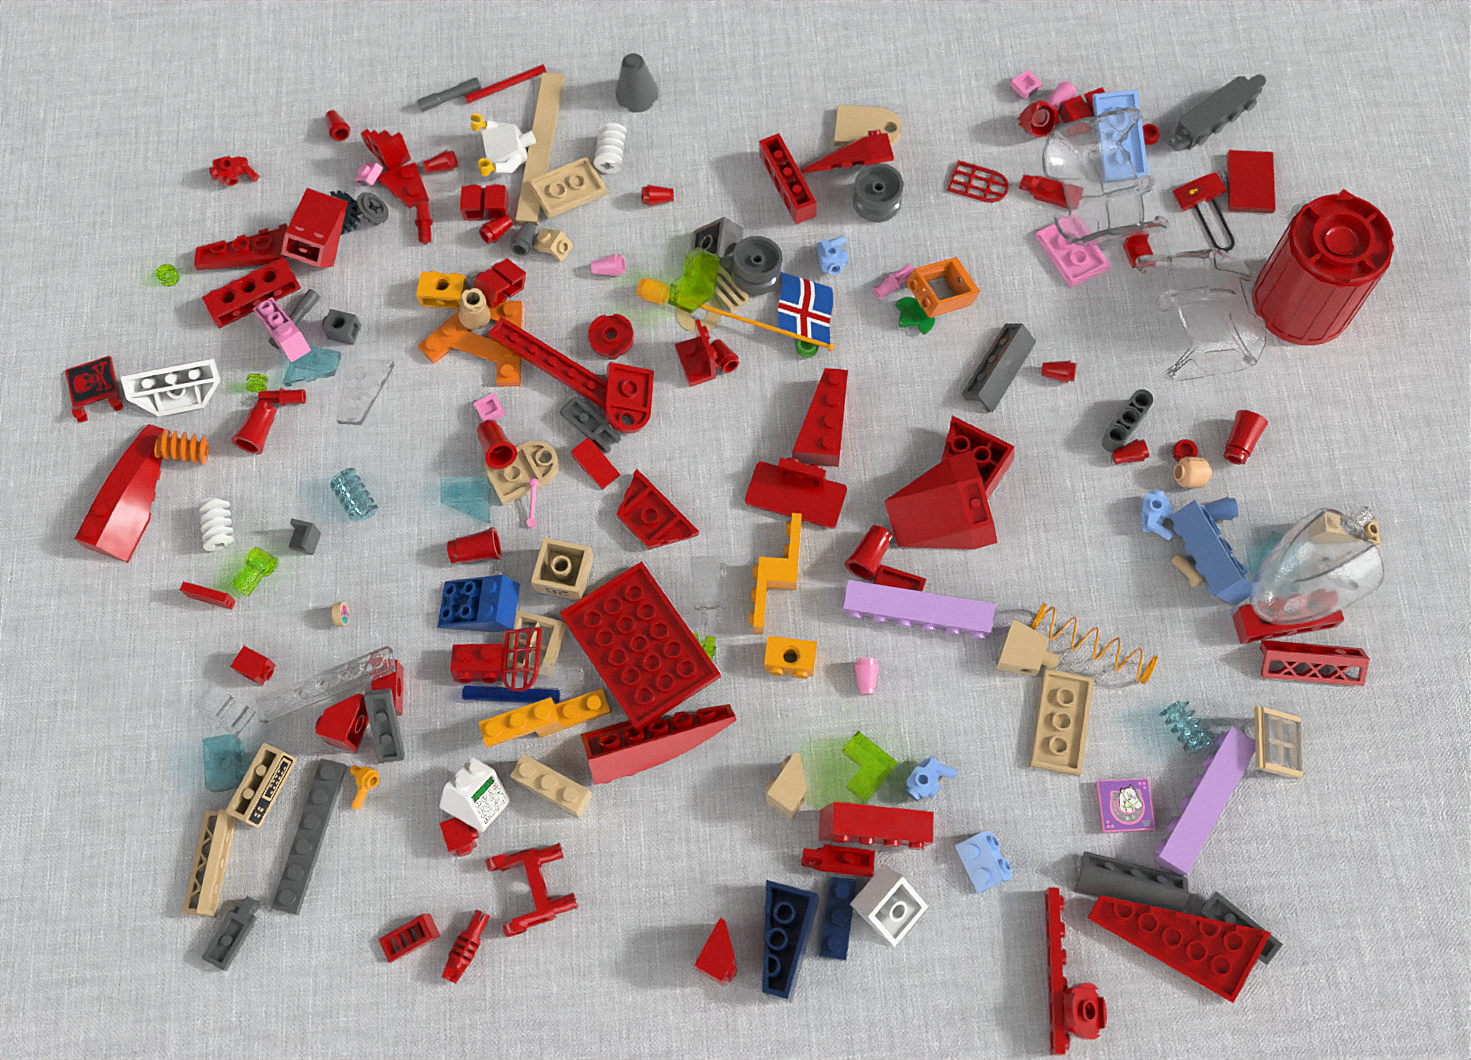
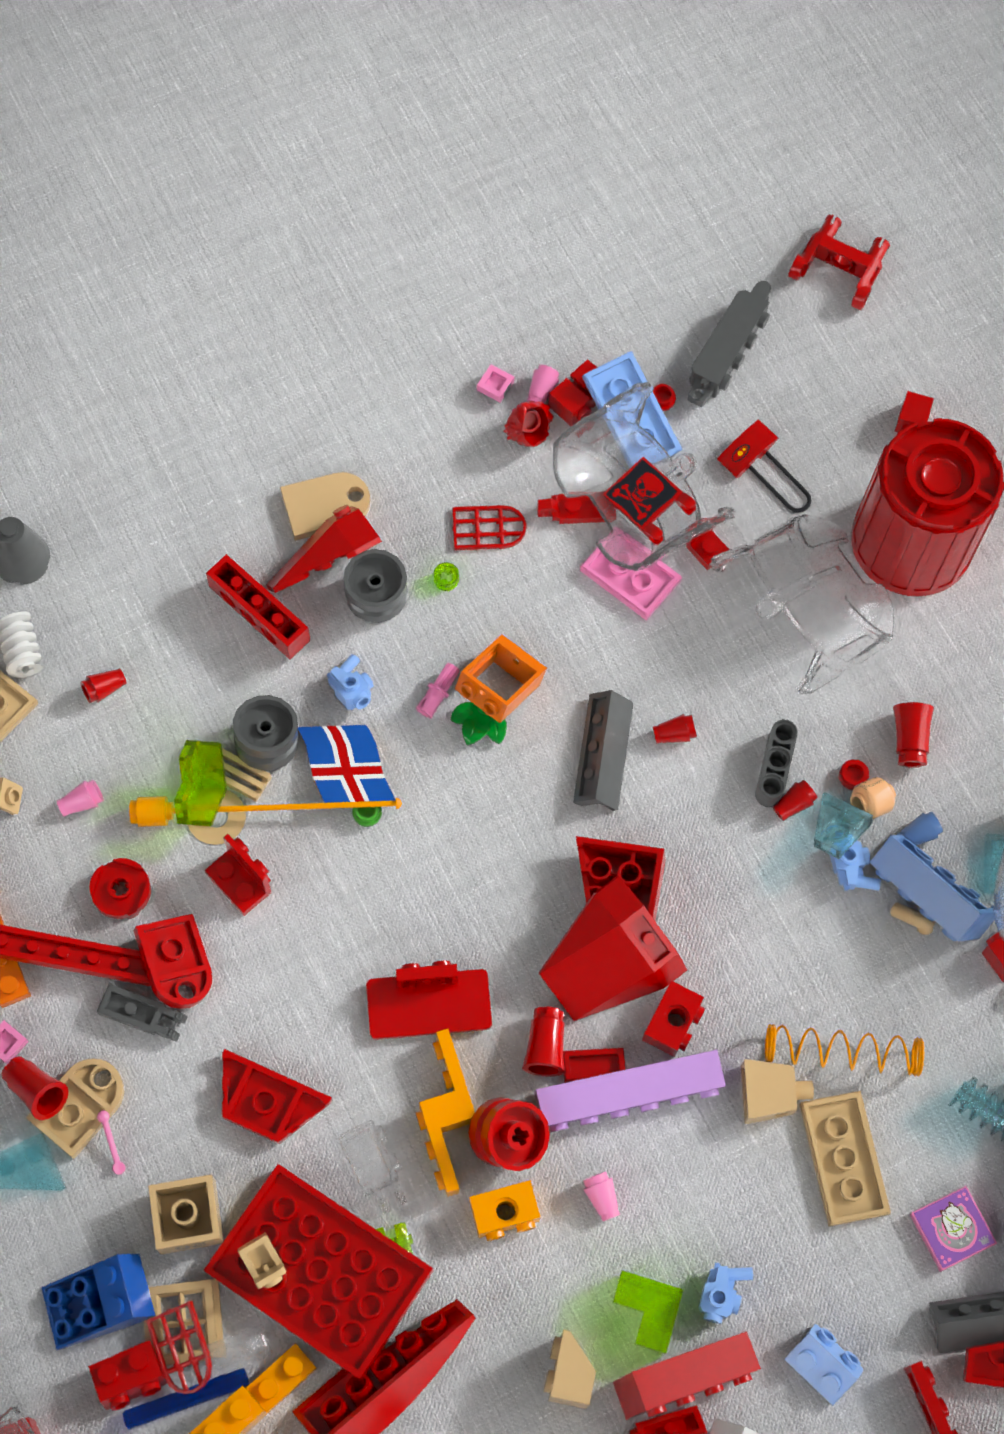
camera: 30 degrees left, 0 degrees up
red plant [447,527,502,564] -> none
red slope [571,437,620,490] -> none
flat silver slope [689,217,744,271] -> none
red cone [710,339,739,373] -> none
red wedge [792,368,848,467] -> none
red tile [1227,150,1276,213] -> none
none -> tan bracket [237,1232,286,1289]
none -> clear neon green bush [434,562,459,591]
none -> red wheel [468,1097,550,1171]
none -> flag [603,457,696,546]
none -> red brick [642,980,706,1057]
none -> red connector [788,215,890,310]
none -> clear light blue wing [814,792,873,859]

